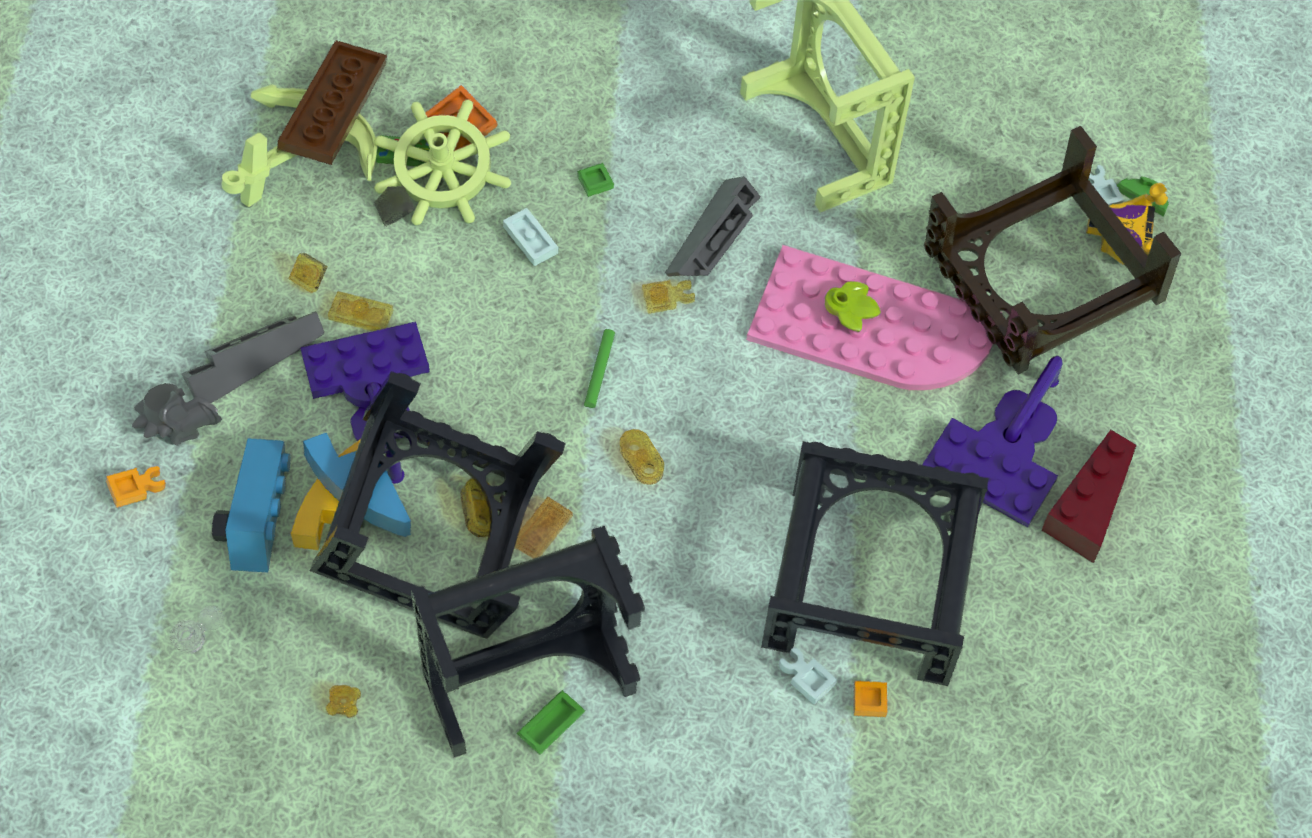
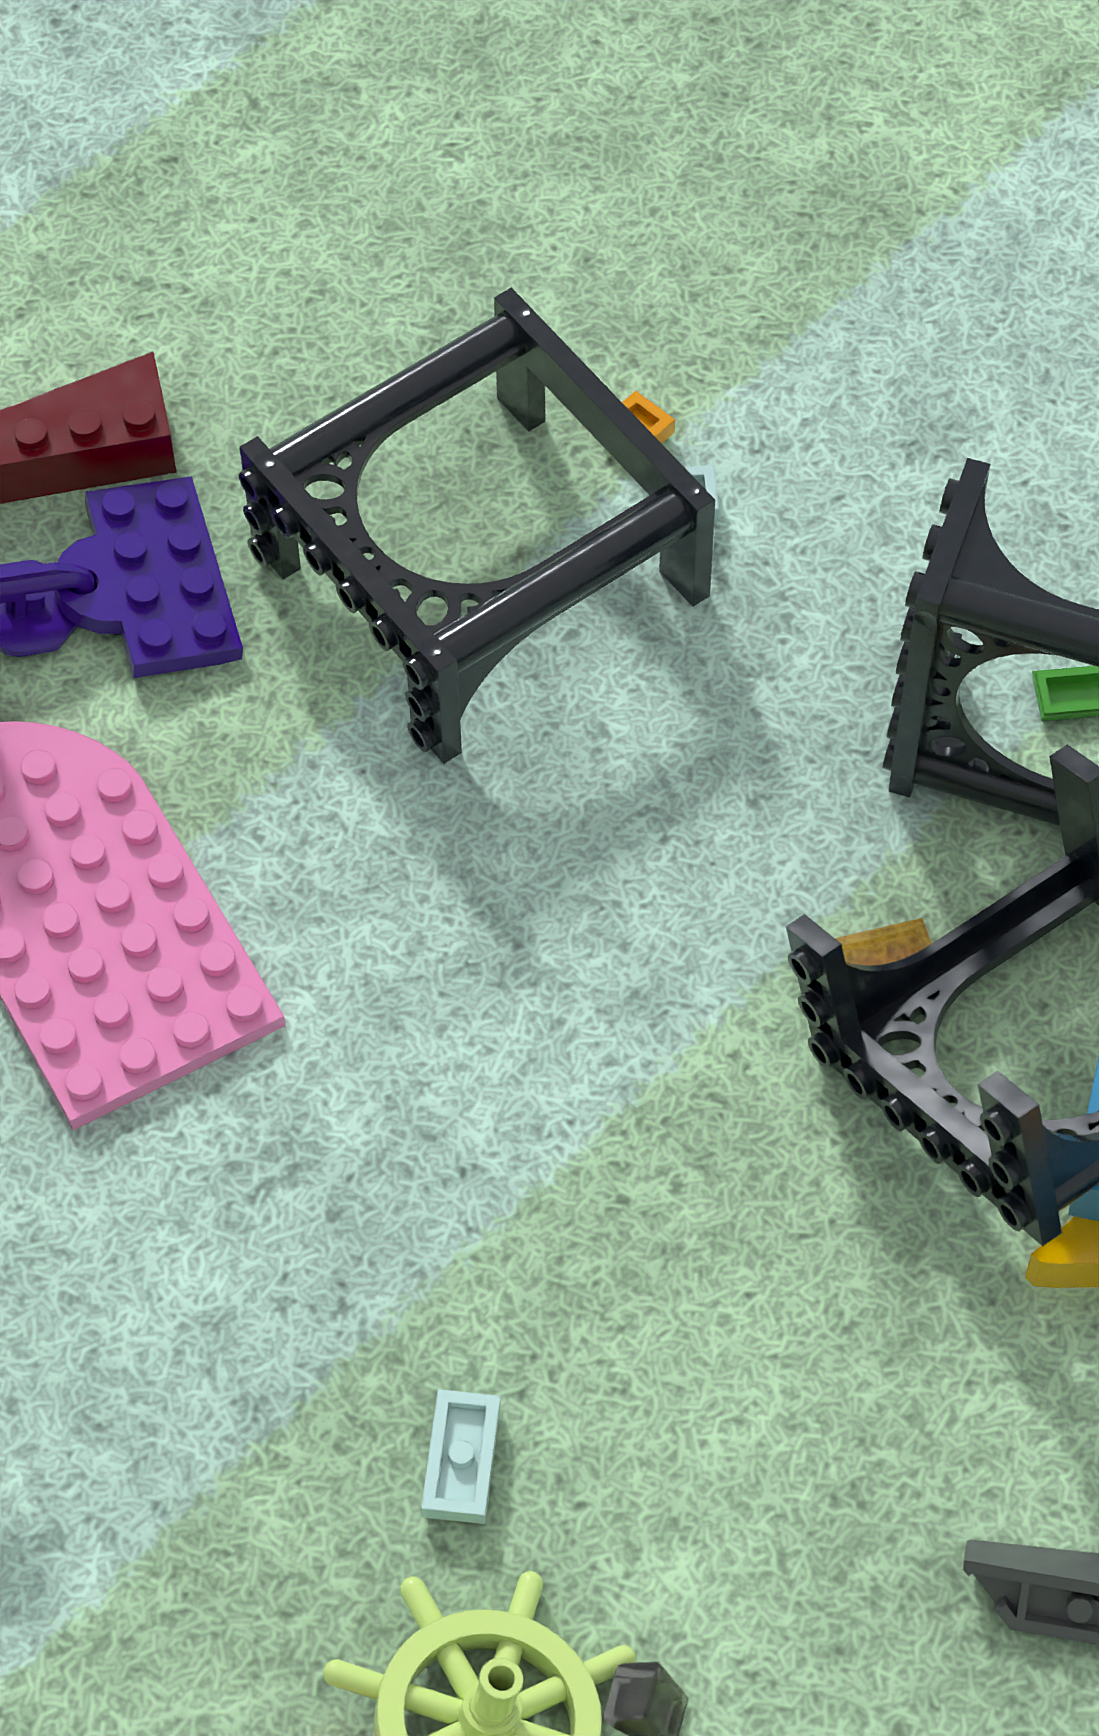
camera: 135 degrees left, 0 degrees up
clear yellow plate [288,253,328,293] -> none
dark purple plate [300,322,430,484] -> none
clear yellow plate [328,291,394,331] -> none
clear yellow plate [460,478,490,537] -> none
bright green tile [577,163,614,197] -> none
bright green bar [584,329,615,408] -> none
clear yellow plate [619,429,665,485] -> none
clear yellow plate [642,280,695,314] -> none
dark grey wedge [665,176,761,276] -> none
lime plate [825,281,881,332] -> none

